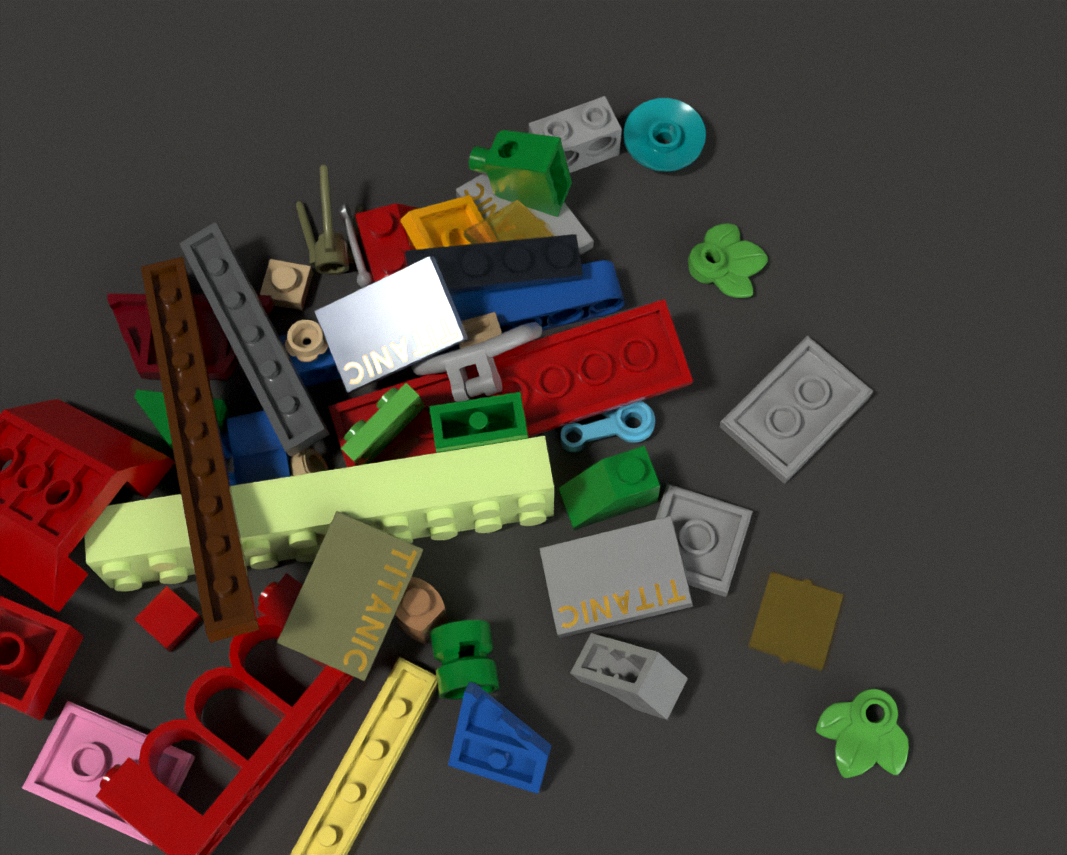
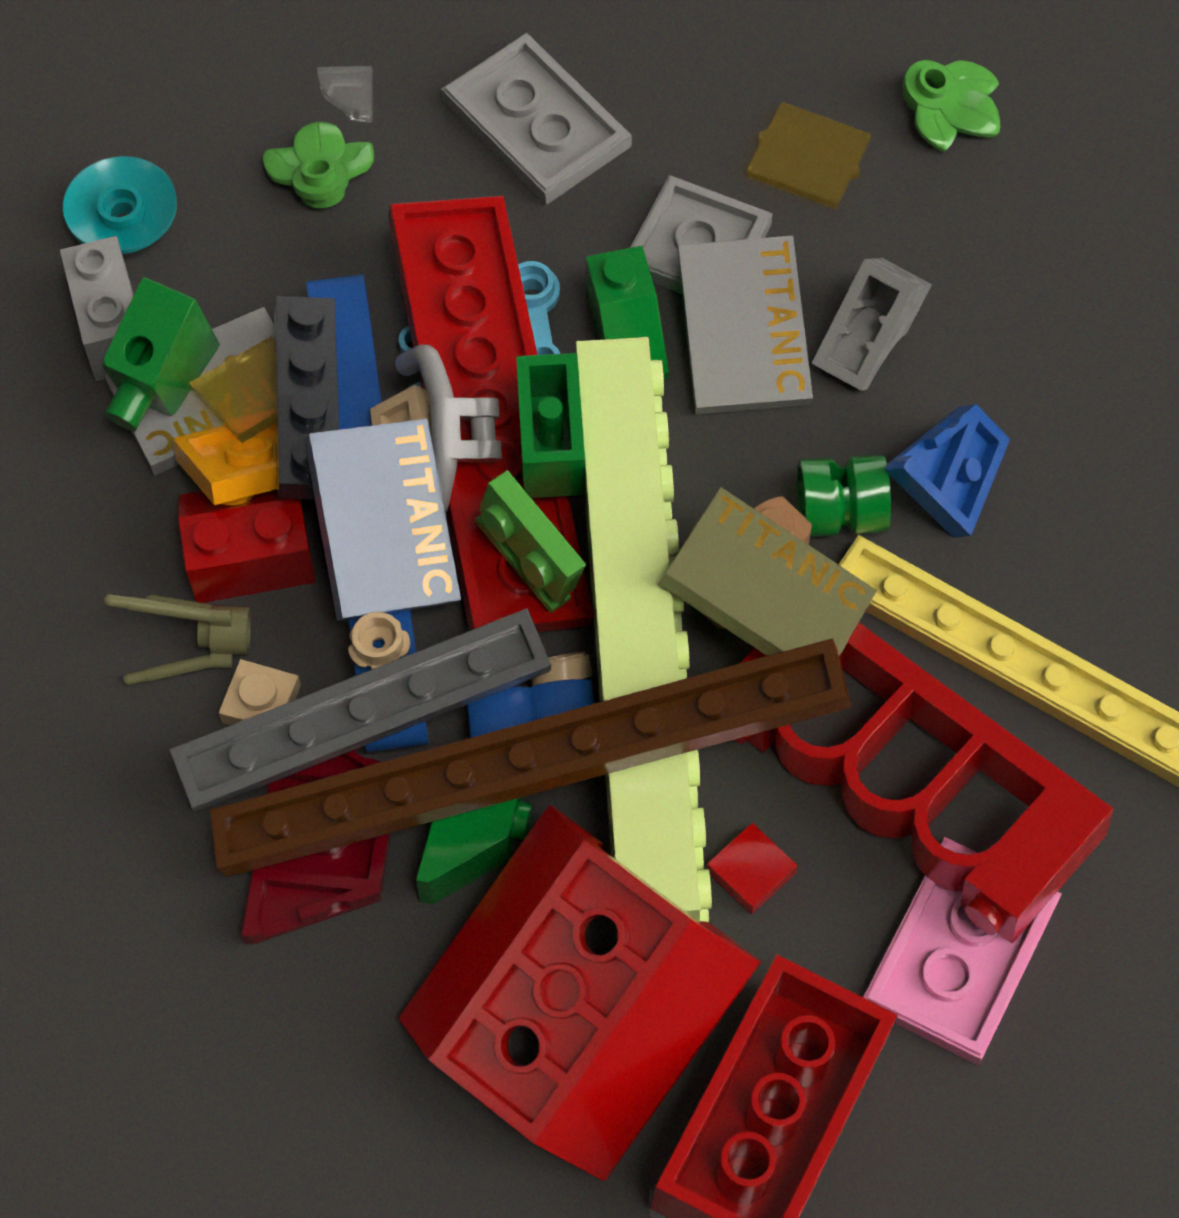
camera: 85 degrees left, 5 degrees down
light grey hinge [337,203,373,288] -> none
none -> clear tile [317,66,373,122]

